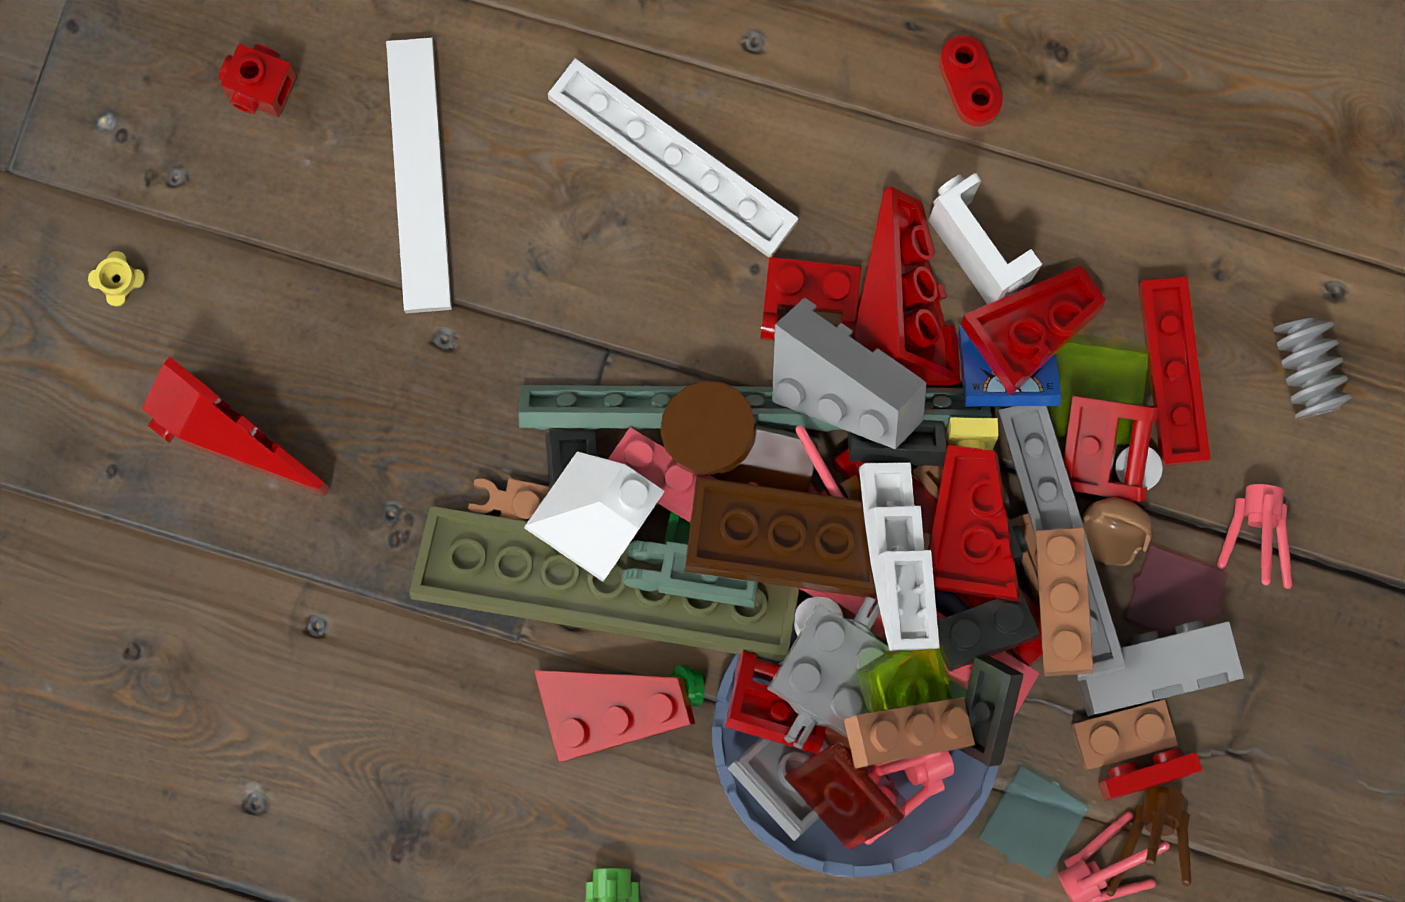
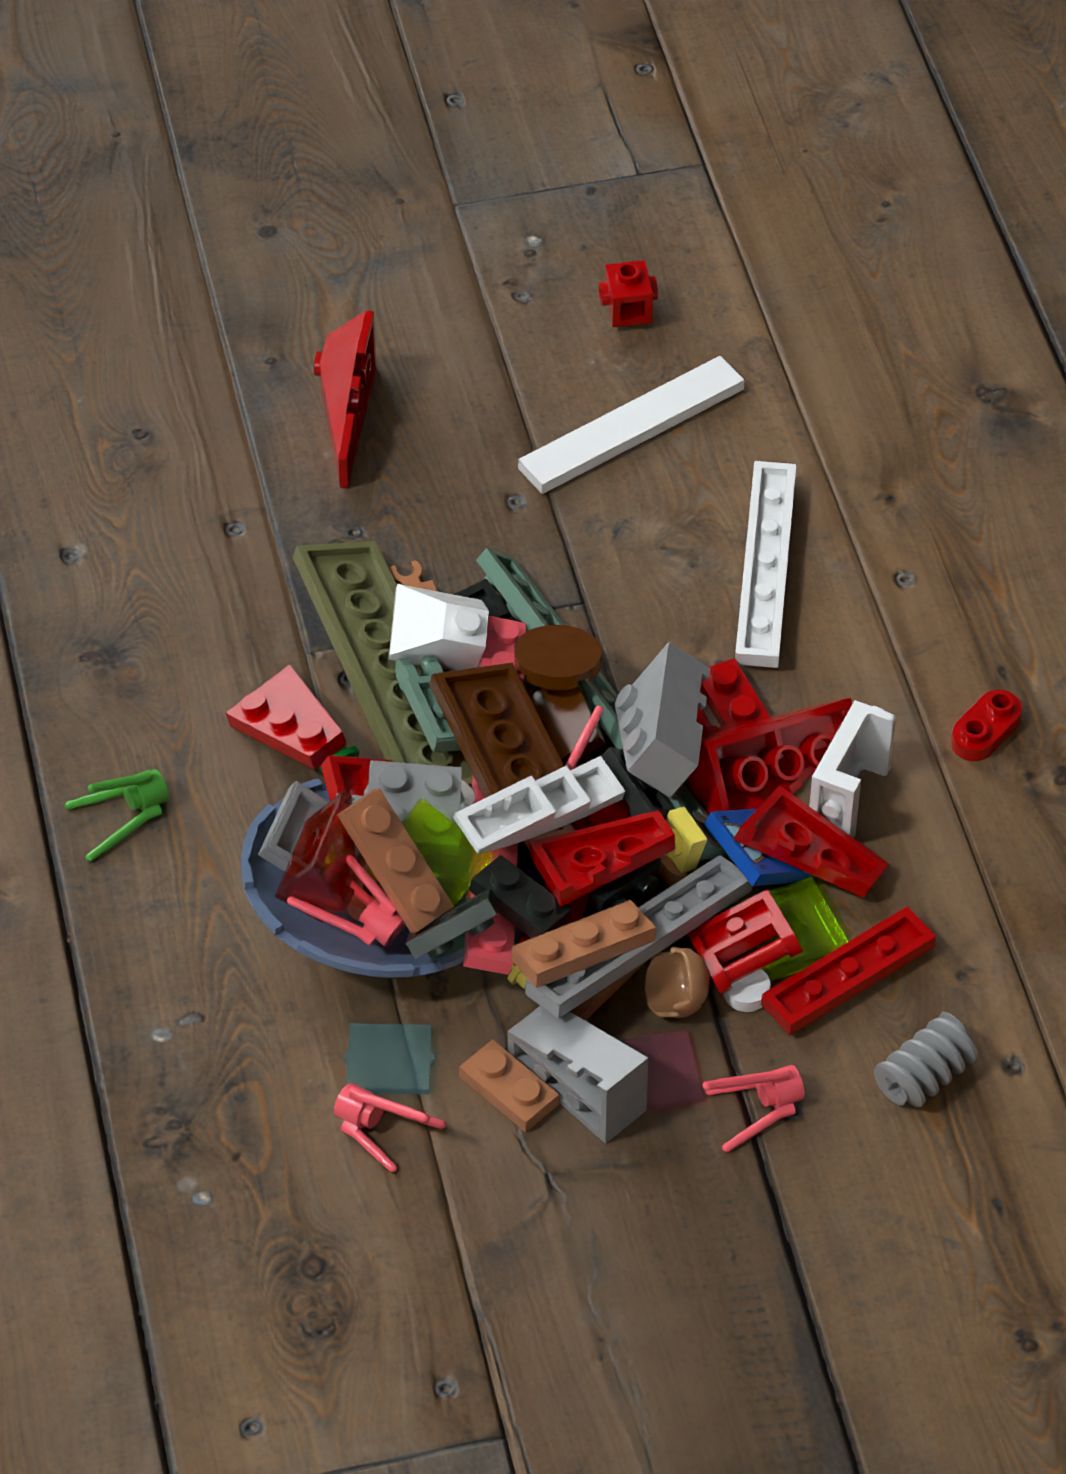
camera: 65 degrees right, 30 degrees down
light yellow plate [88,251,145,307] -> none
red plate [1098,748,1203,802] -> none
reddish brown plant [1106,786,1191,897] -> none

